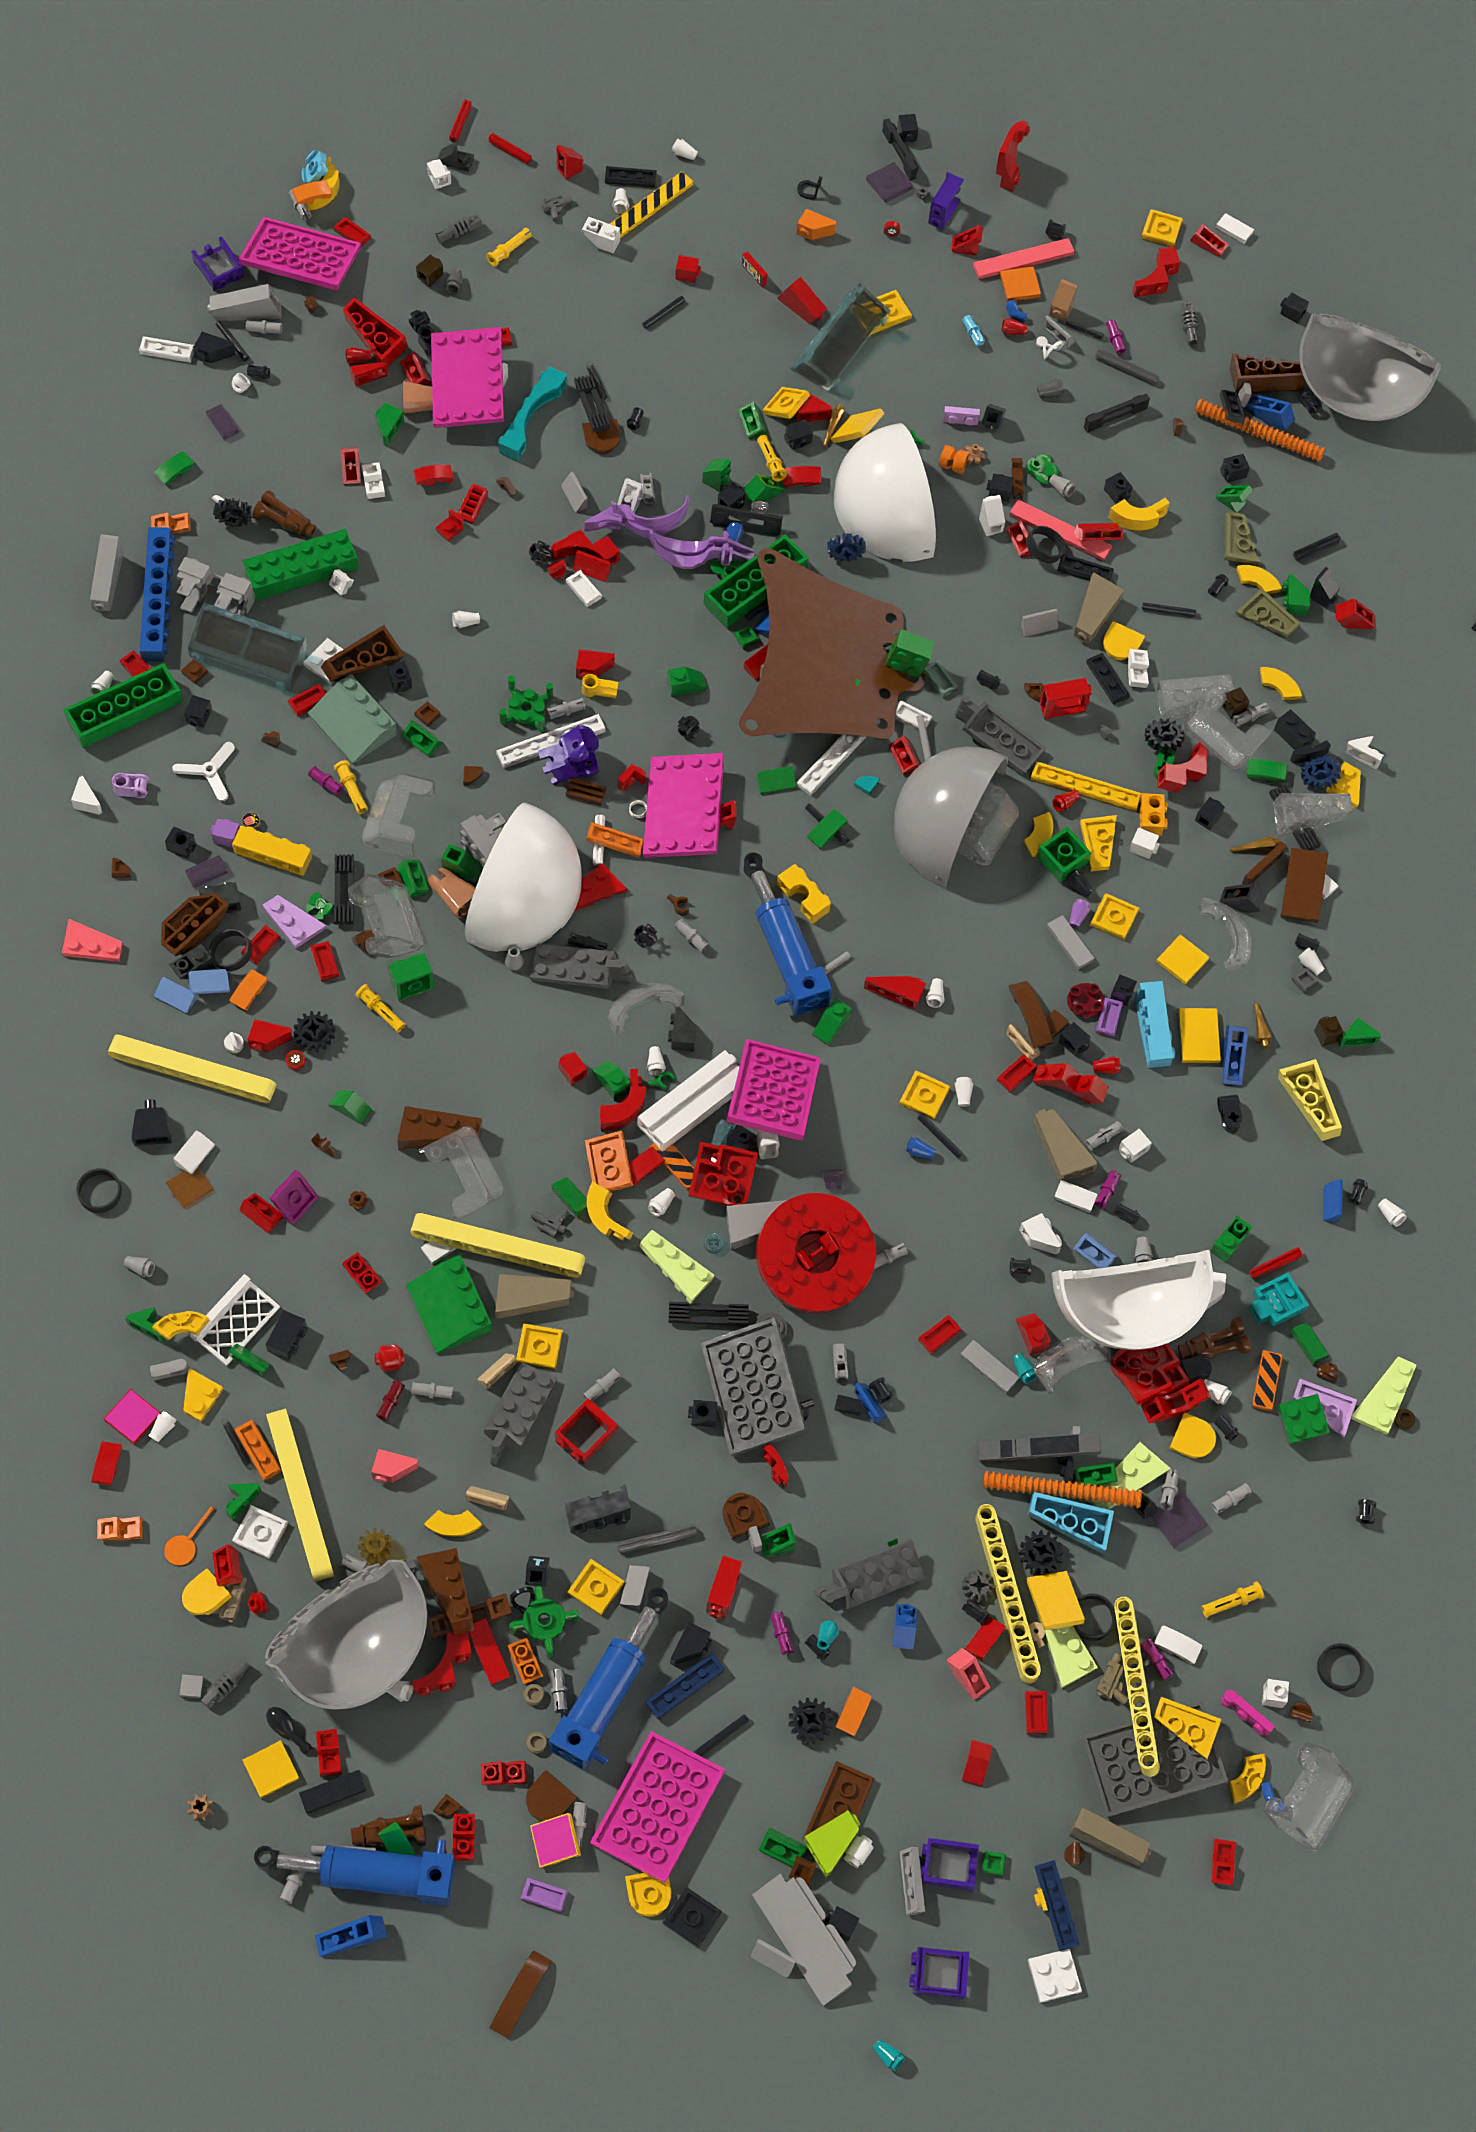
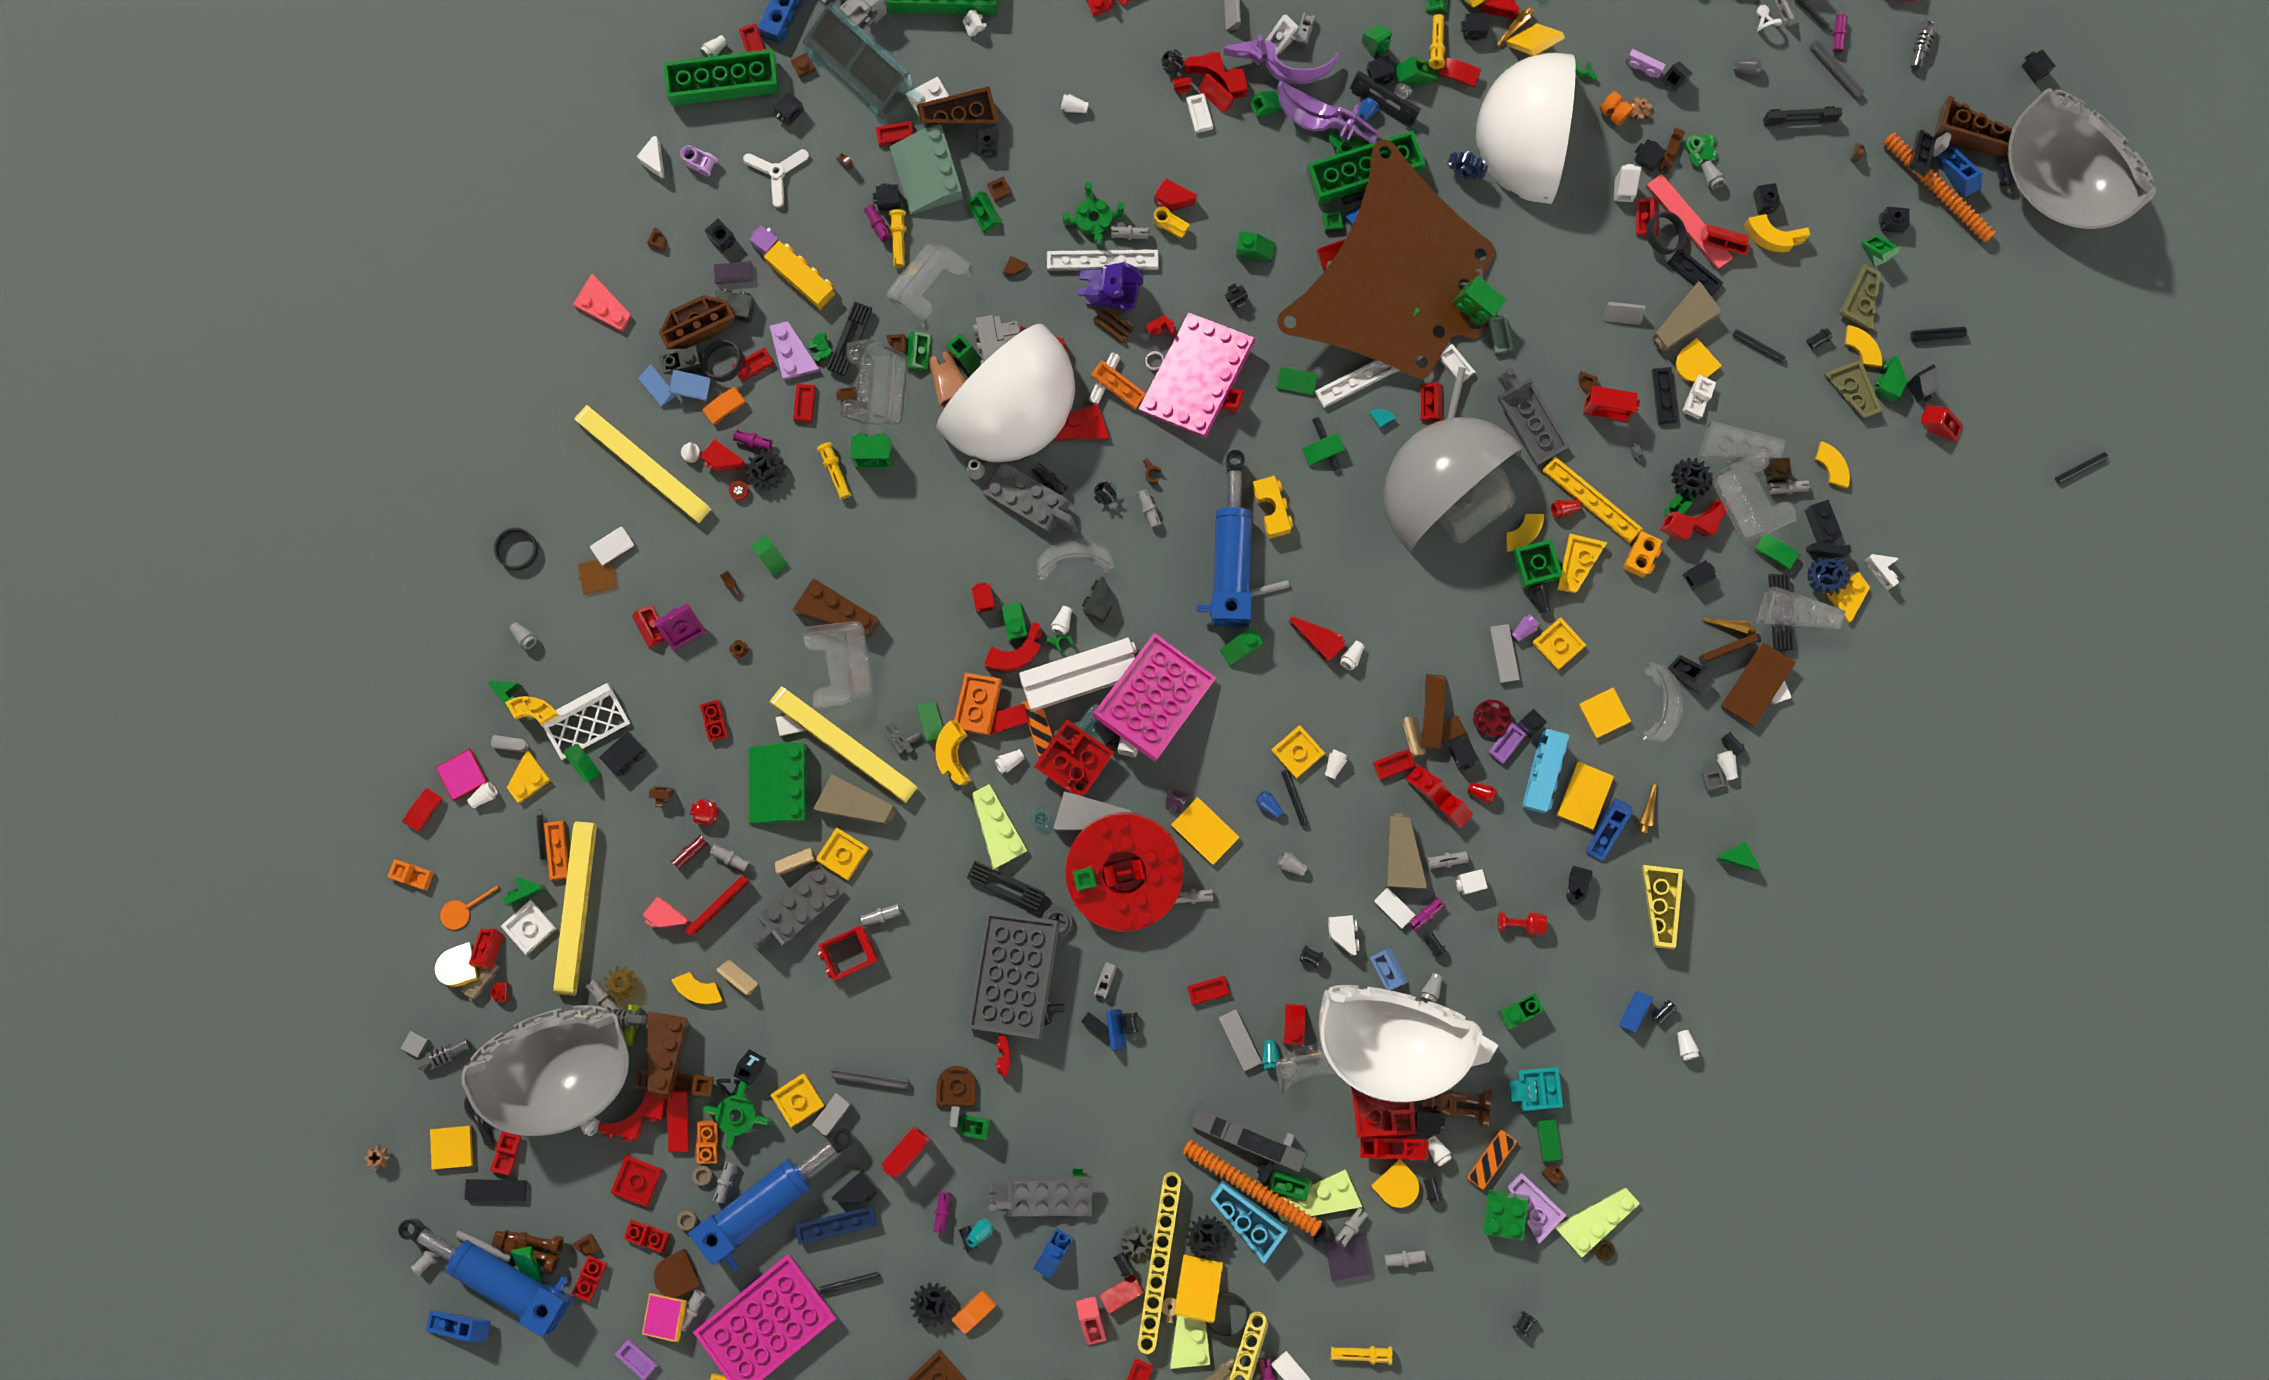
camera: 30 degrees right, 15 degrees up
black torso [132,1099,172,1146] -> none
tile [241,812,261,830] -> none
black wedge [565,1485,631,1534] -> none
black brick [688,1400,718,1427] -> none
black pin [976,669,1001,689] -> none
white brick [1129,828,1160,859] -> none
red axle [1249,1247,1303,1280] -> none
dark brown brick [1314,1016,1344,1047] -> none
none -> red tile [610,1155,663,1207]
none -> red tile [685,875,750,936]
none -> magenta pin [733,429,773,451]
none -> black brick [873,183,901,210]
none -> green tile [1073,866,1097,891]
none -> yellow tile [1171,797,1240,865]
none -> green brick [1249,91,1282,117]
none -> light grey cone [1277,851,1307,876]
none -> red piece [1497,912,1547,936]

